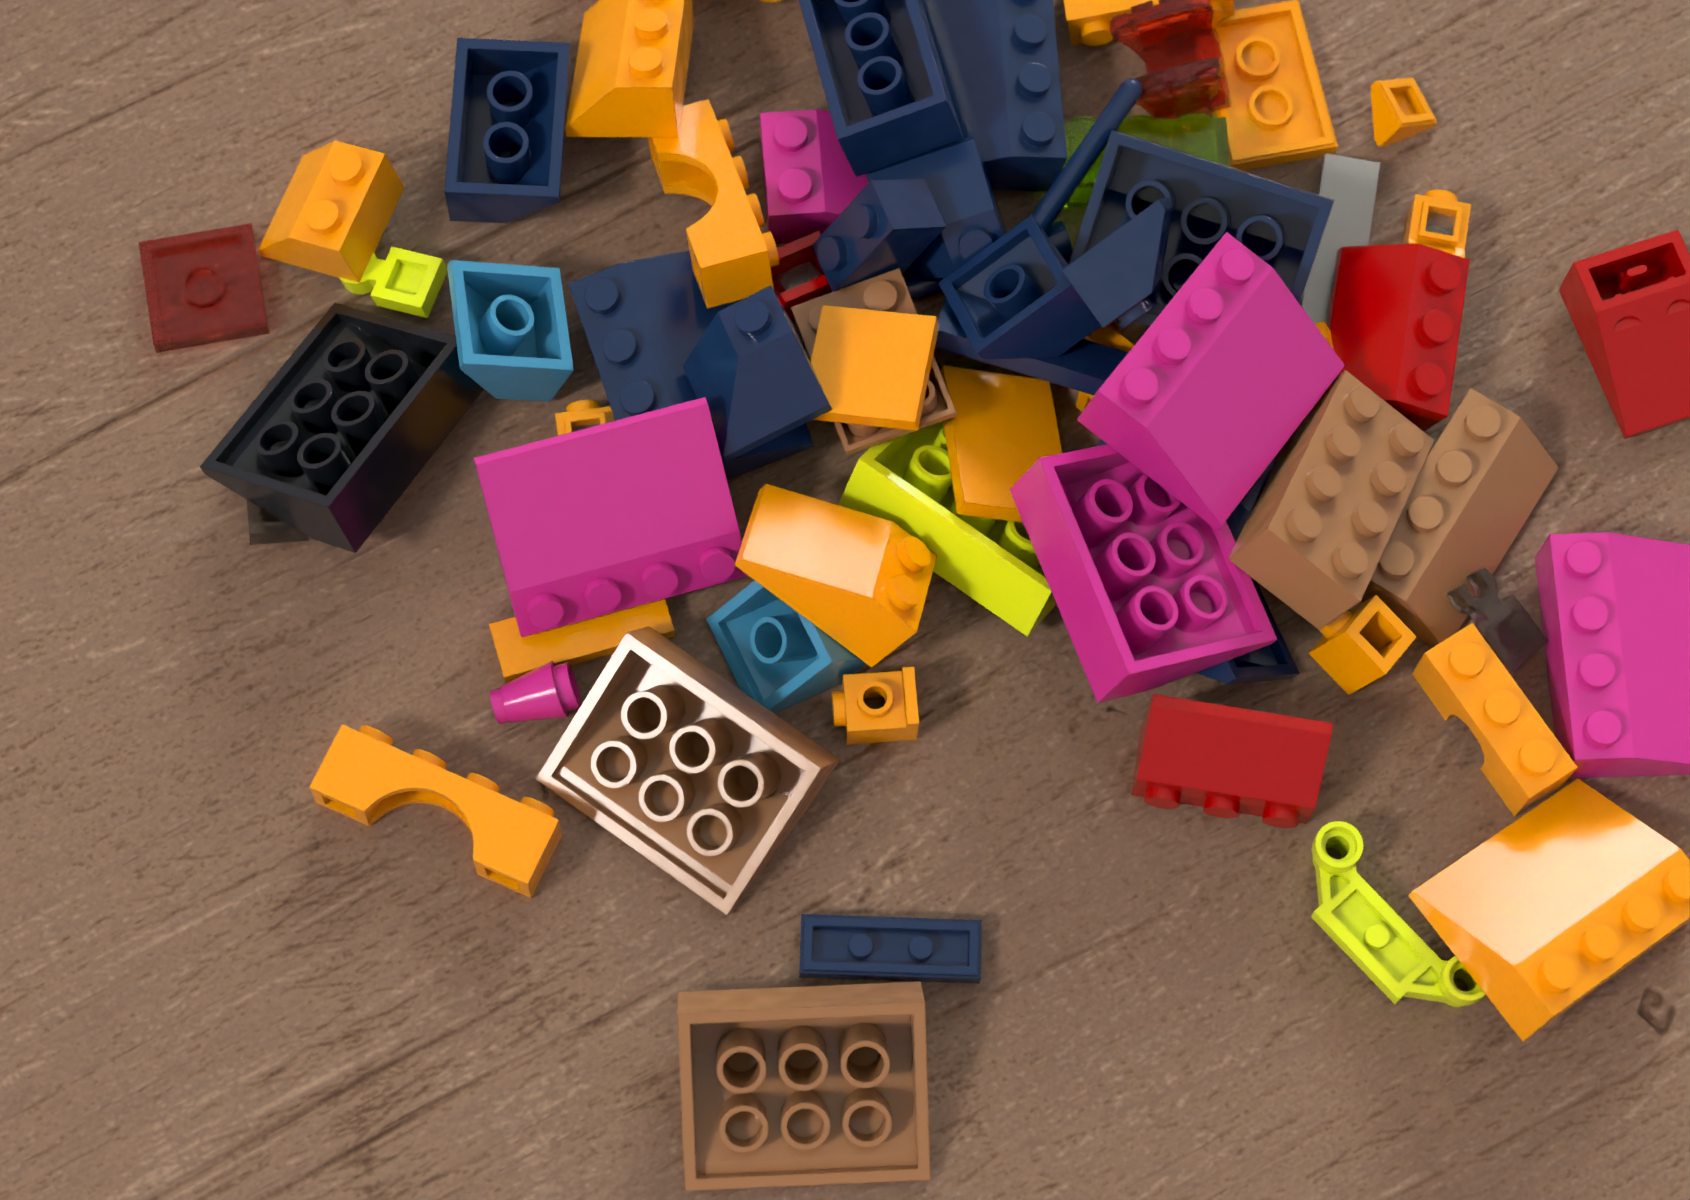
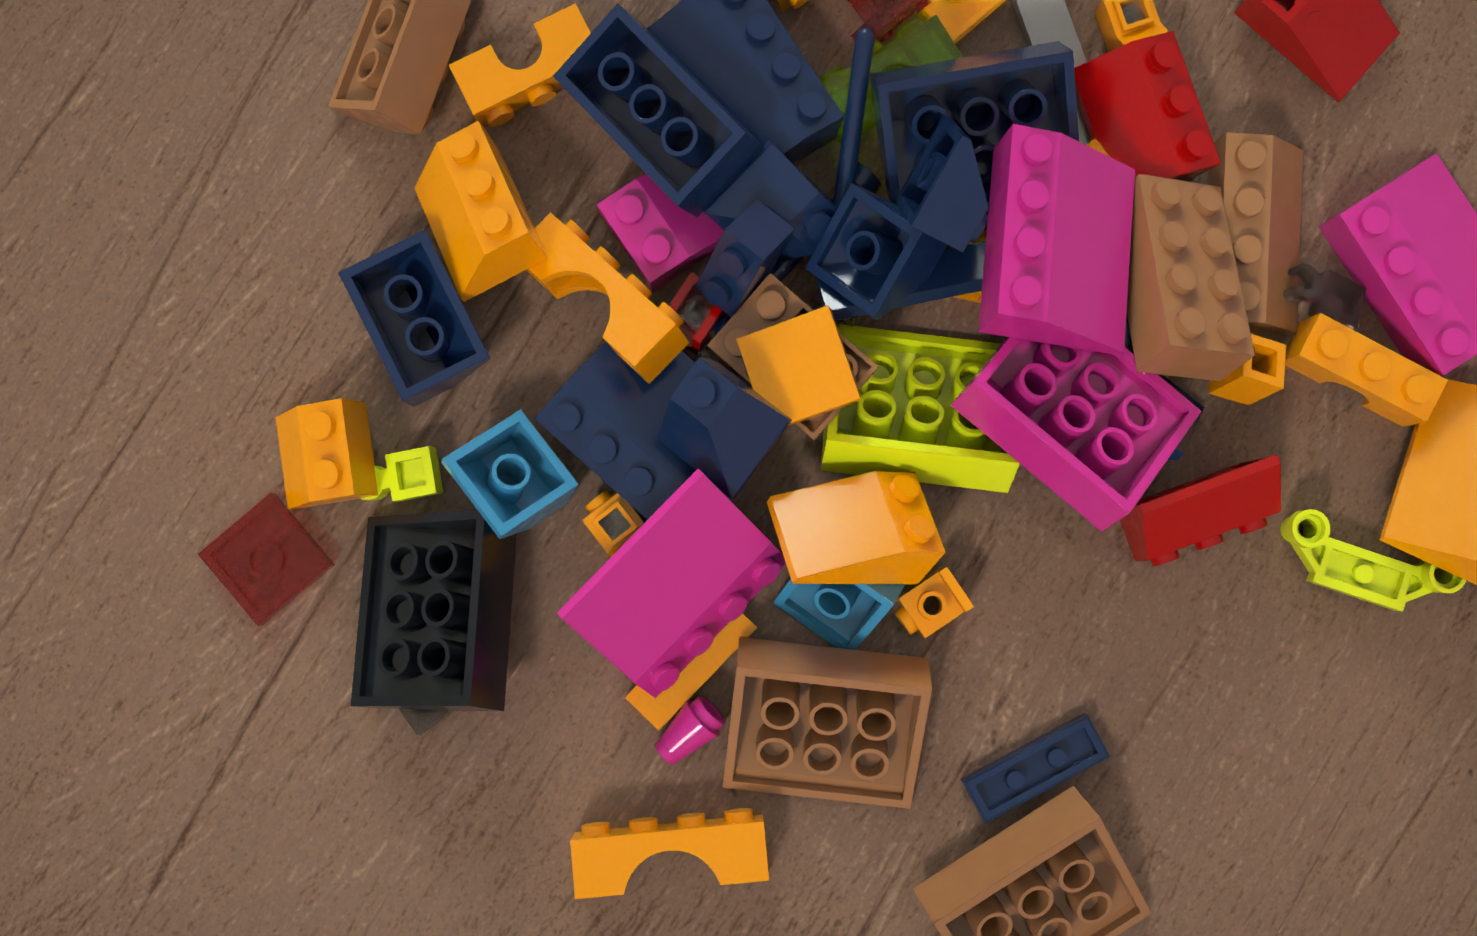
camera: 35 degrees left, 15 degrees up
light orange tile [940,365,1062,523] -> none

